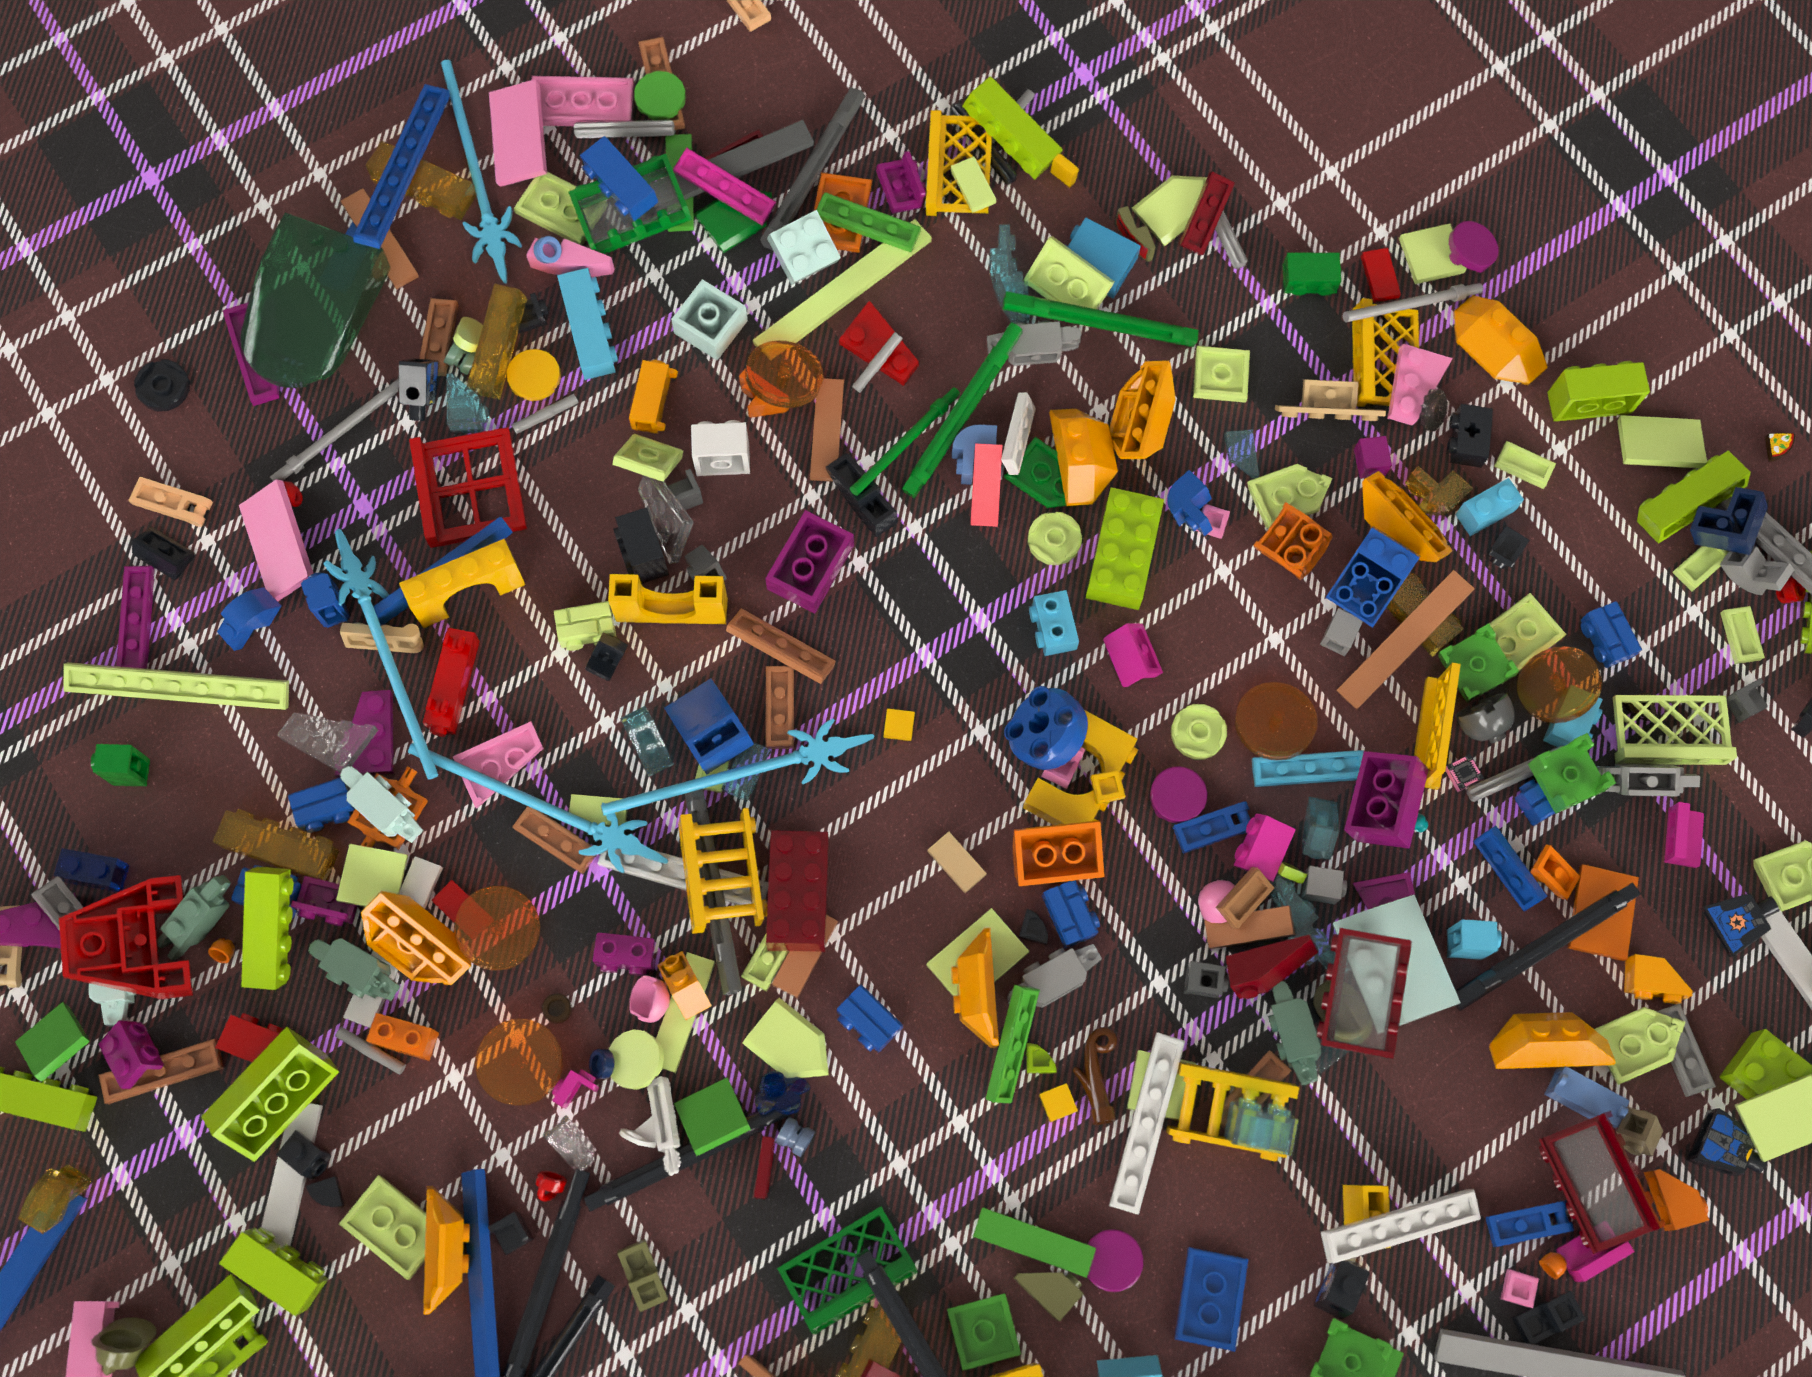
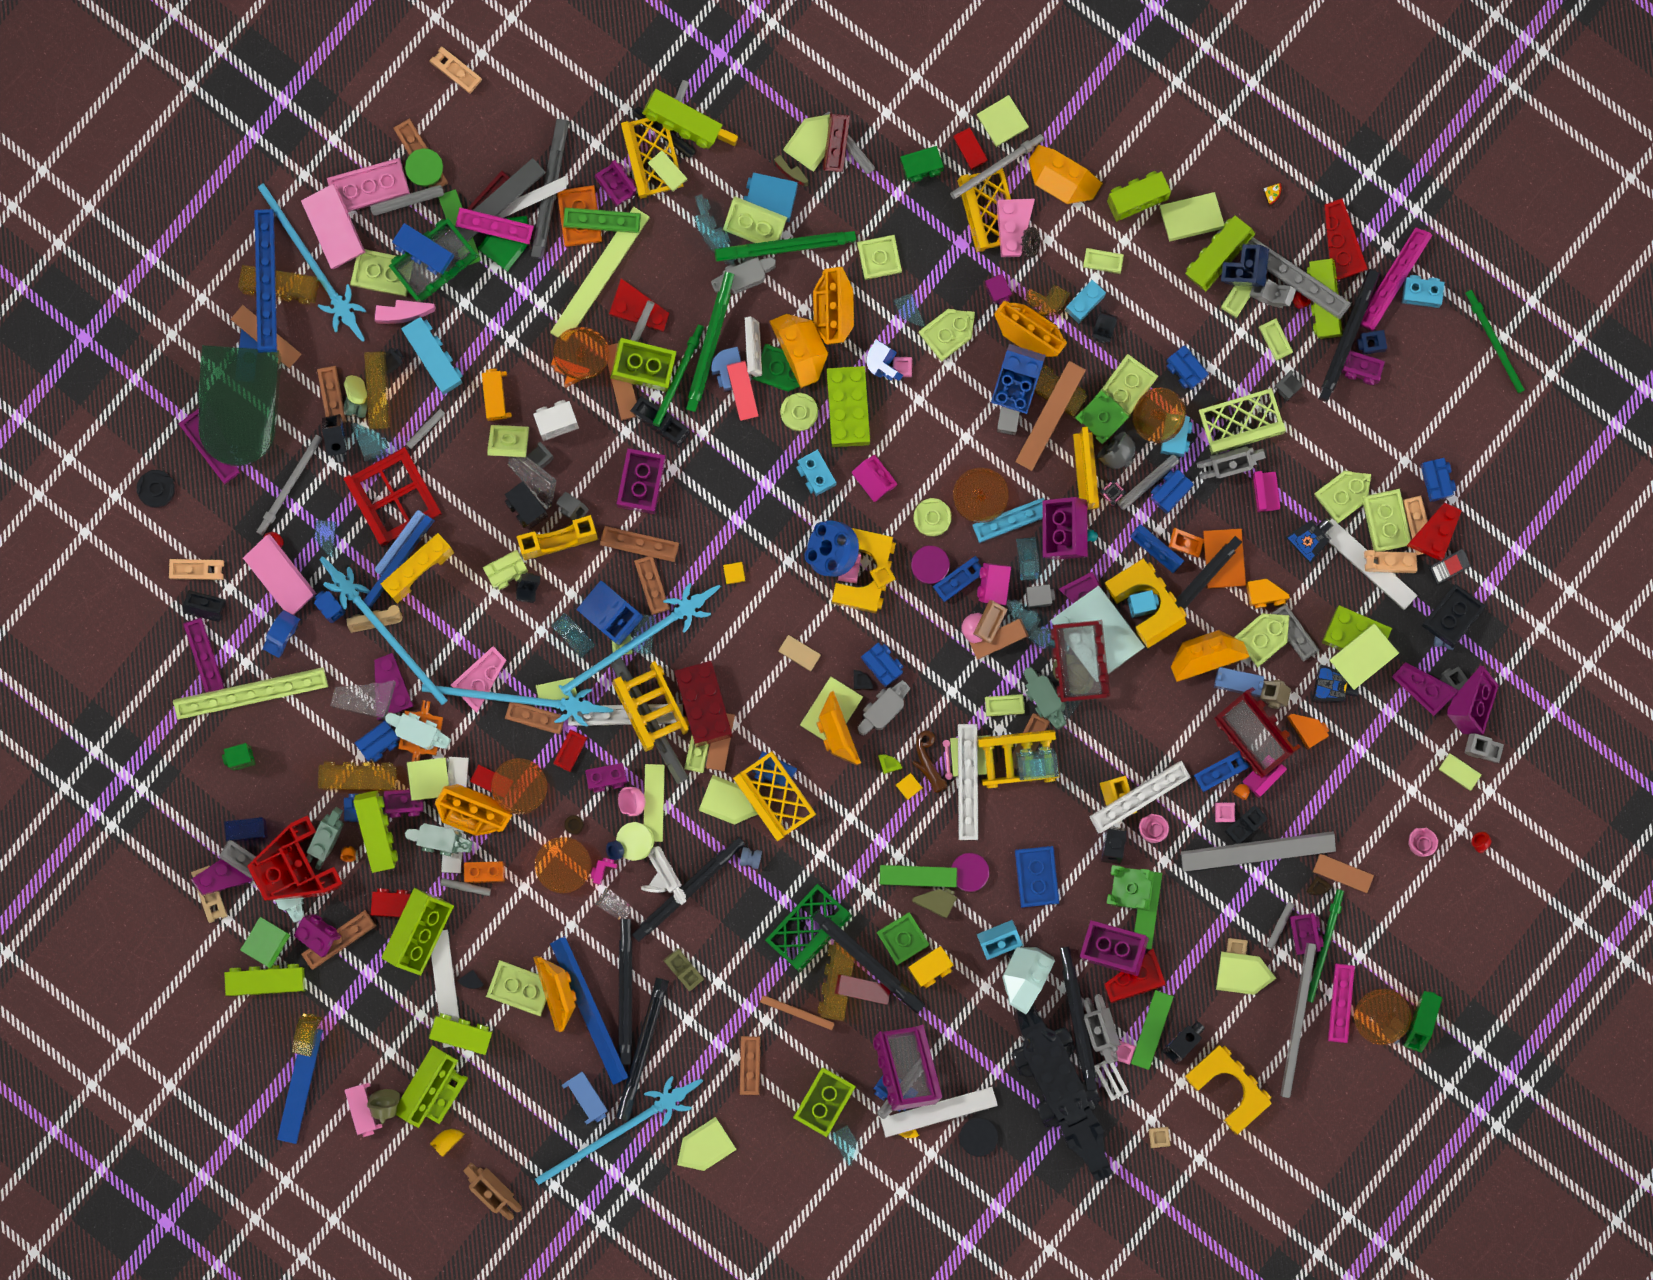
camera: 15 degrees left, 10 degrees up
black bracket [276,1130,332,1180] -> none
red brick [422,628,480,737] -> none
black panel [488,1212,534,1255] -> none
yellow tile [507,349,561,401] -> none
medium blue piece [533,236,562,264] -> none
red tile [535,1171,567,1202] -> none
light orange slope [657,951,712,1020] -> none
light aqua brick [671,279,748,360] -> none
bright green tile [674,1077,751,1156] -> none
dark red tile [754,1136,775,1200] -> none
clear blue plate [755,1071,811,1115] -> none
light aqua brick [767,210,841,285] -> none
bright green tile [985,985,1040,1103] -> none
orange slope [1012,820,1104,886] -> none
dark grey brick [1183,961,1229,998] -> none
dark red slope [1226,934,1318,999] -> none
orange slope [1253,502,1333,580] -> none
tan bracket [1275,379,1386,421] -> none
lime tile [1278,862,1307,884] -> none
black brick [1447,403,1493,468] -> none
magenta tile [1448,221,1498,273] -> none
bright green panel [1528,733,1616,814] -> none
none -> clear light blue tile [315,520,336,558]
none -> light blue axle [375,510,426,576]
none -> white sticker [497,175,567,218]
none -> red tile [553,729,588,772]
none -> lime brick [610,338,677,392]
none -> yellow fence [733,751,816,841]
none -> bright pink hinge [943,740,953,780]
none -> yellowish green tile [985,694,1025,717]
none -> yellow arch [1105,558,1187,648]
none -> bright pink hair [1139,814,1169,843]

